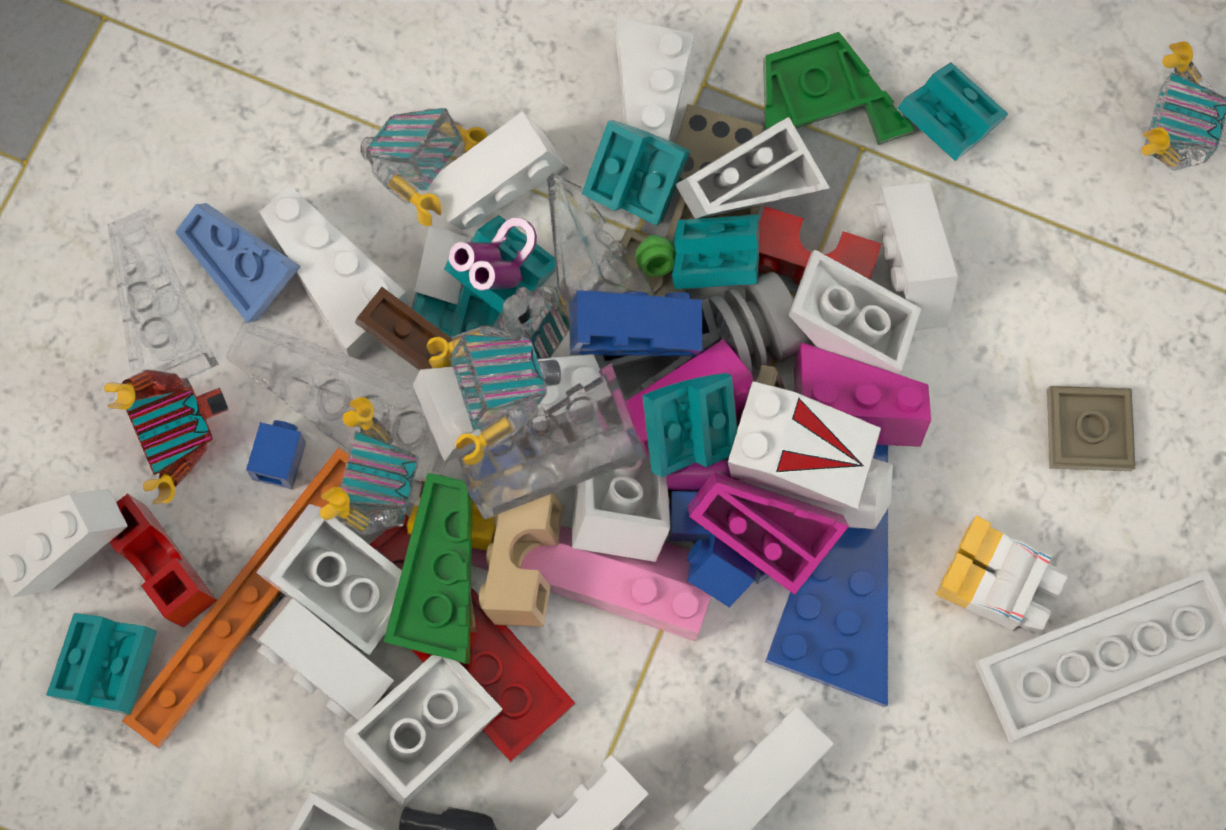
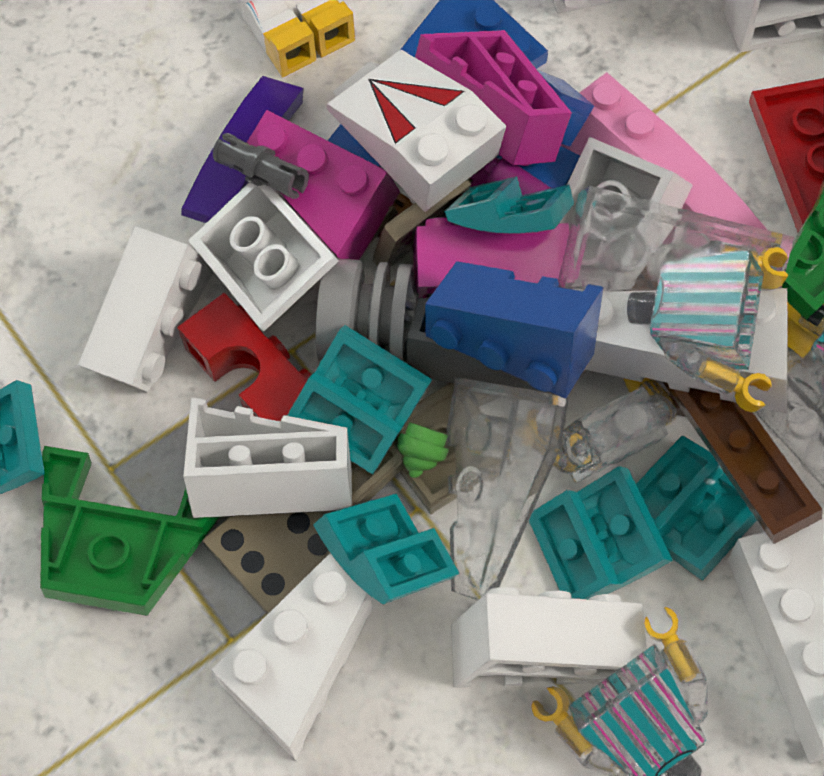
camera: 140 degrees left, 10 degrees down
white sticker [414,225,471,305] -> none
magenta piece [449,218,537,290] -> none
tan arch [479,488,564,627] -> none
dark tan tile [1047,386,1135,471] -> none
none -> dark purple slope [181,76,304,223]
none -> dark grey pin [213,133,309,199]

